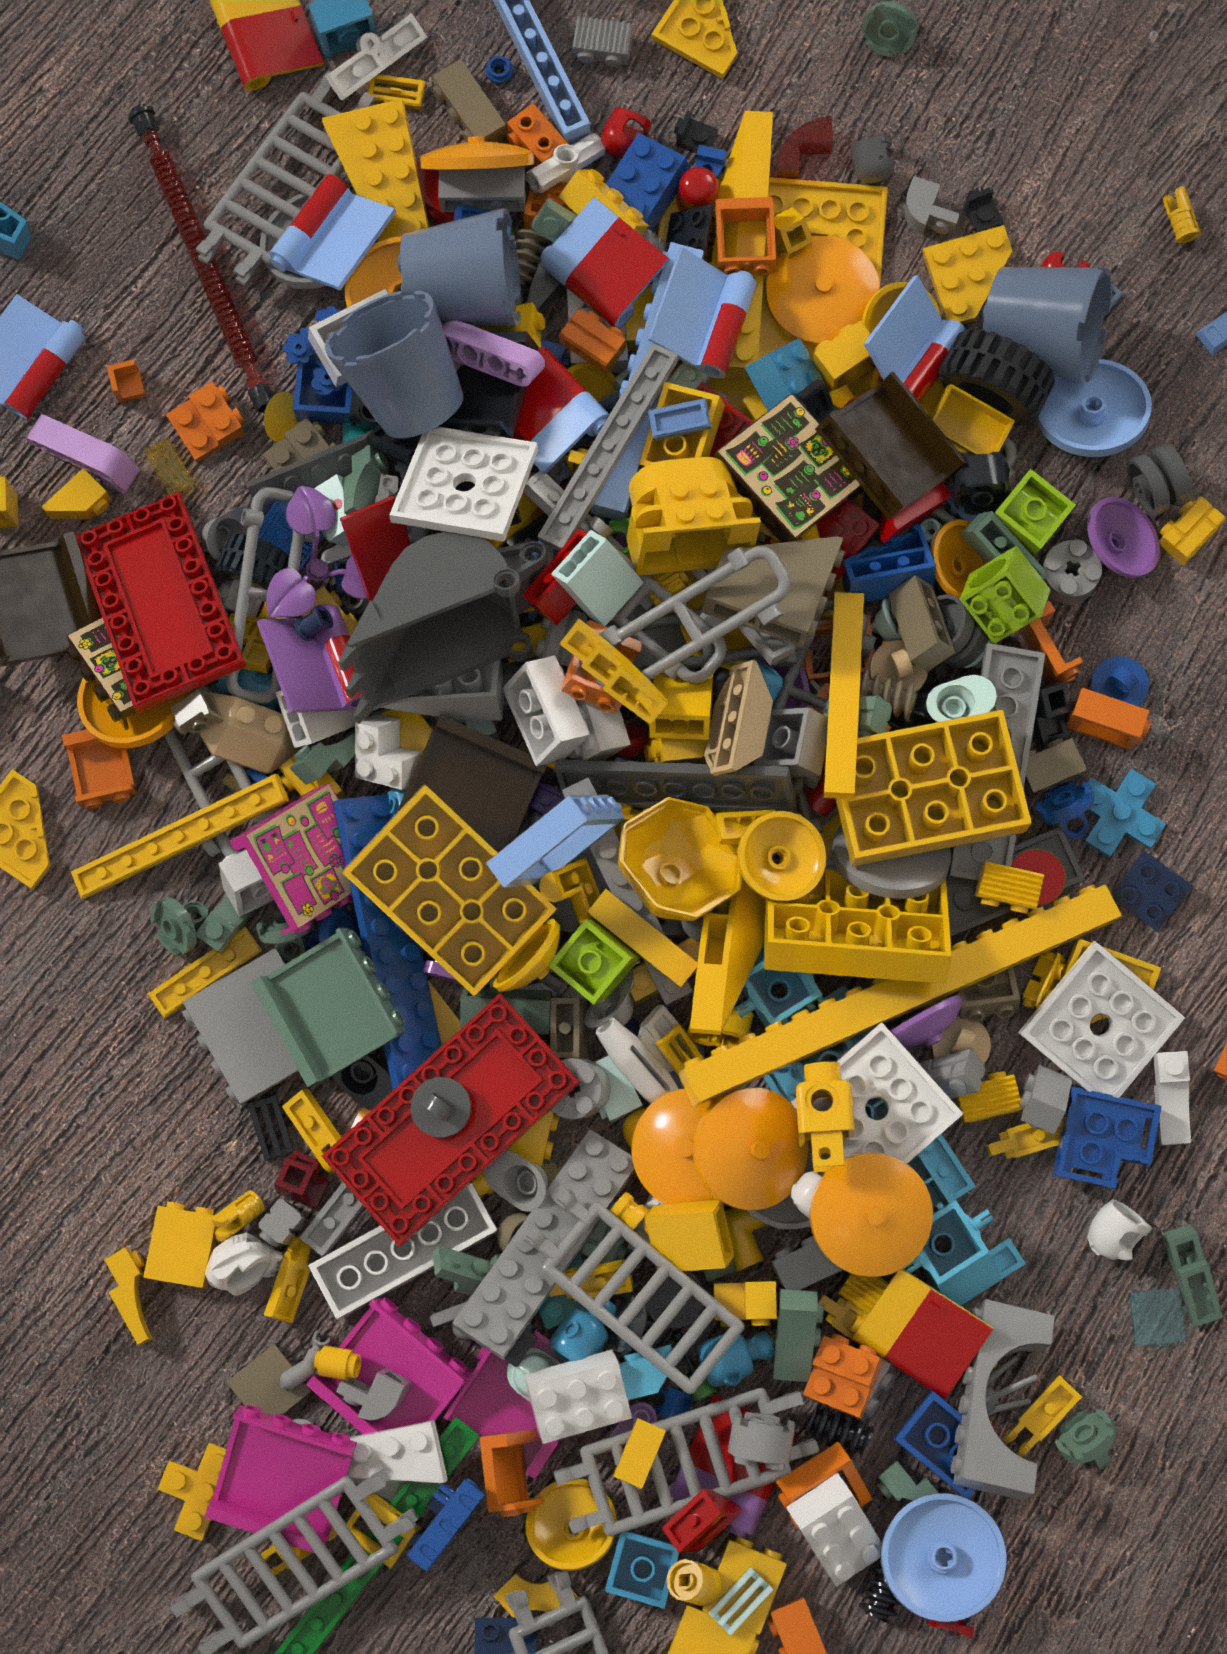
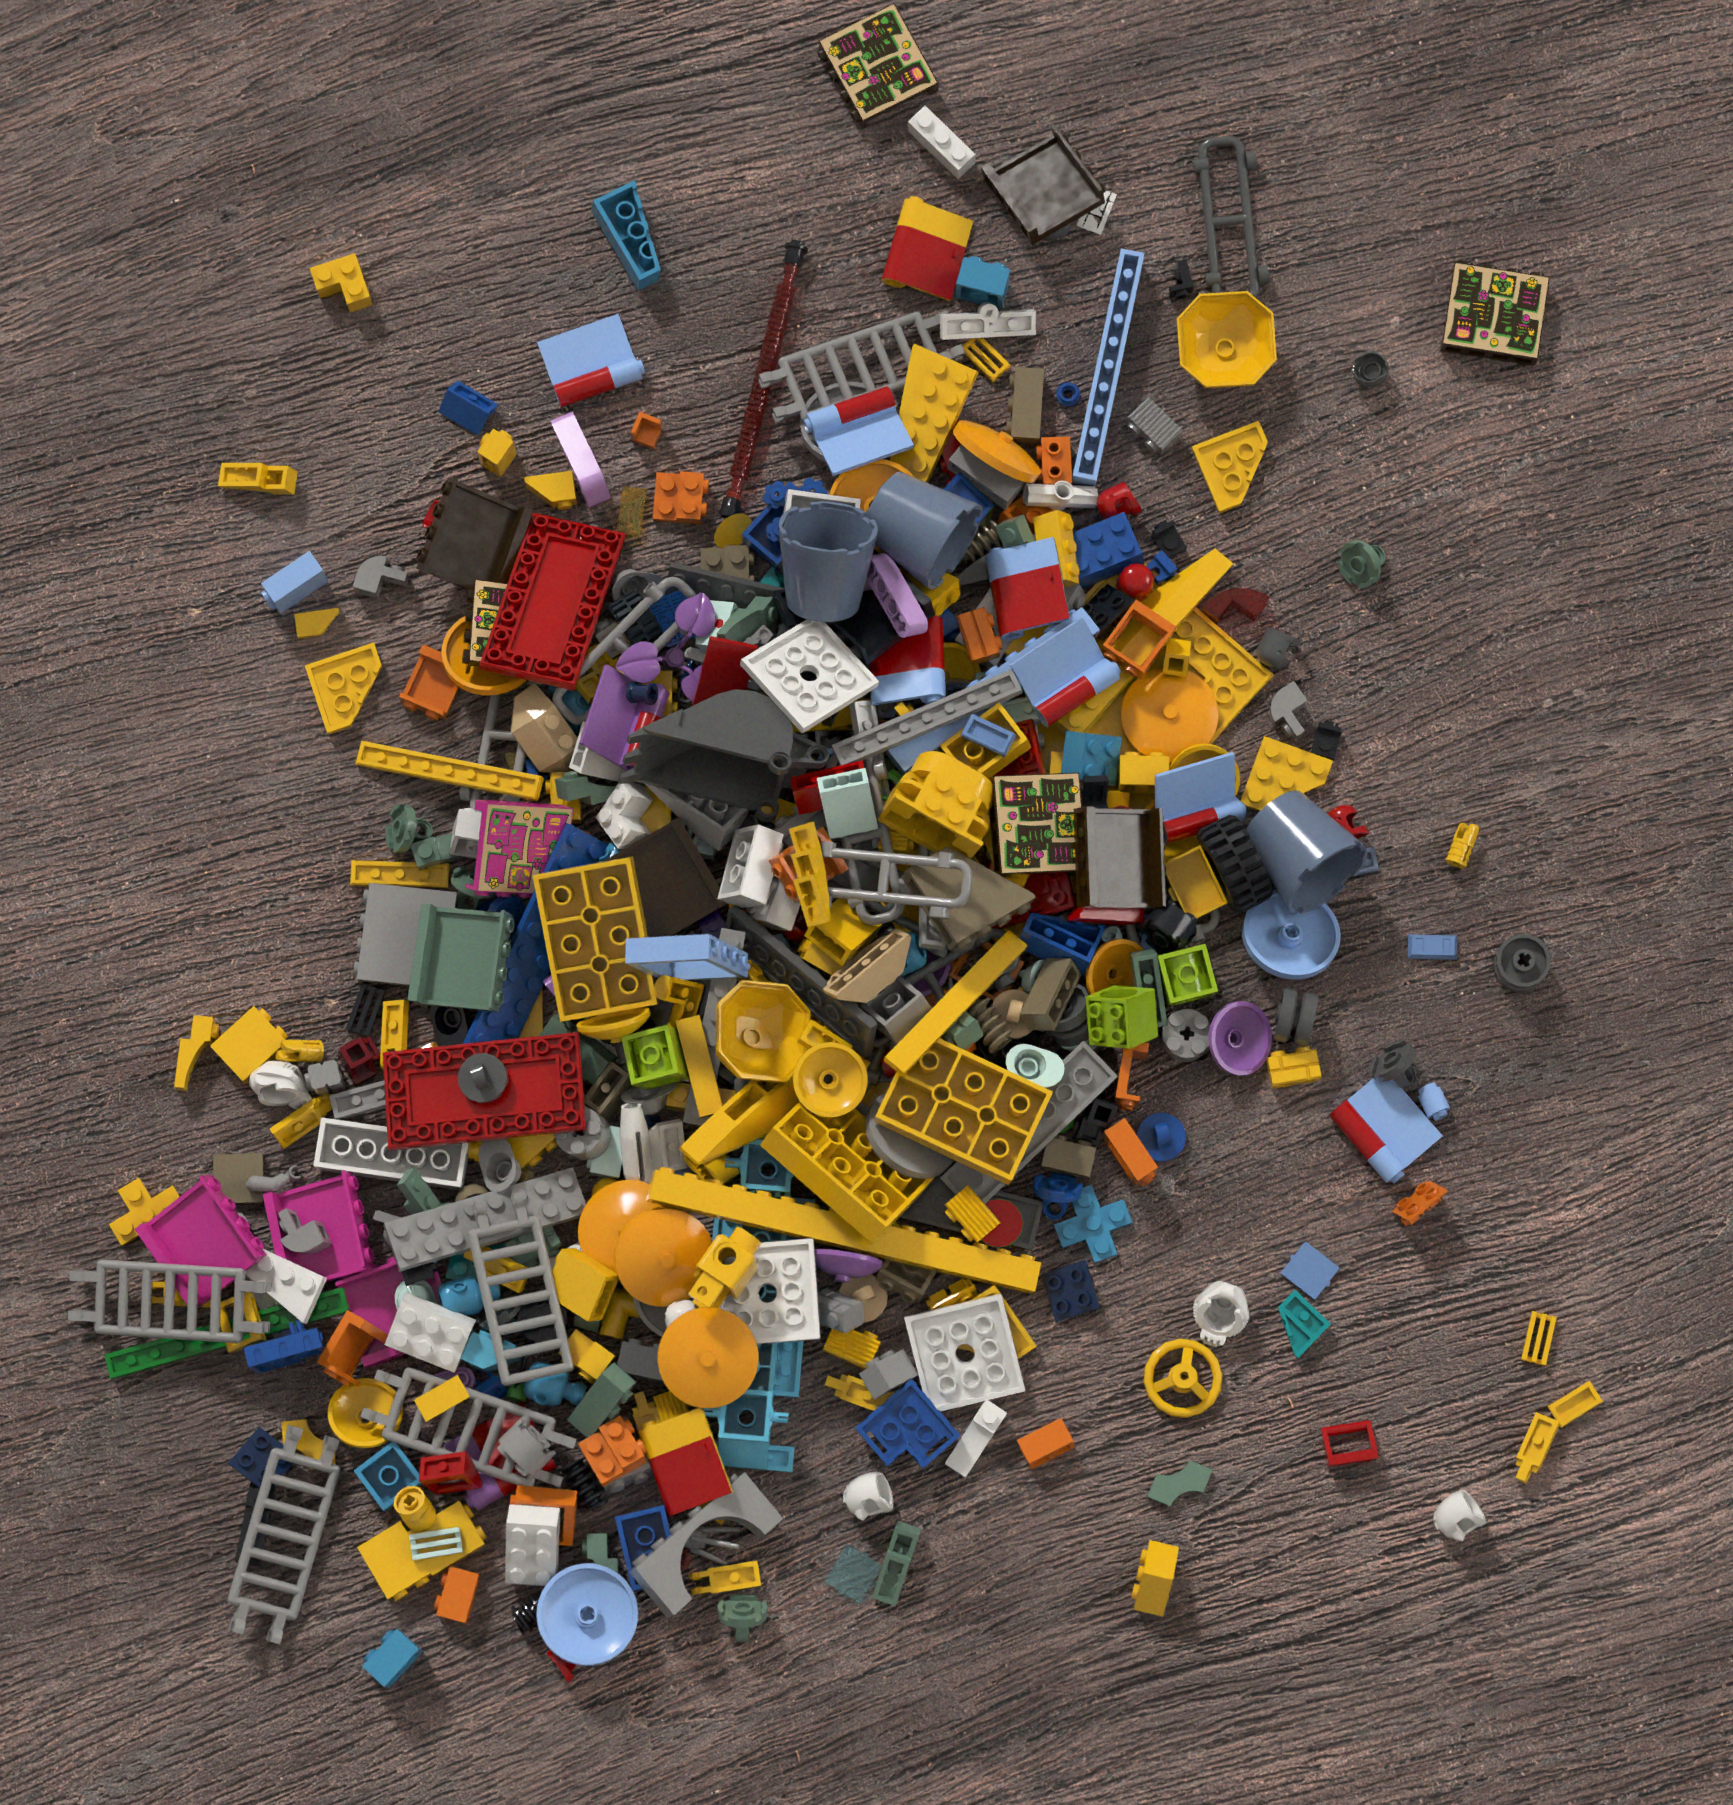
camera: 35 degrees right, 0 degrees up
dark tan brick [171,689,224,735] -> none
yellow brick [314,1346,361,1381] -> none
yellow wheel [610,1191,650,1231] -> none
yellow tile [655,1024,704,1077] -> none

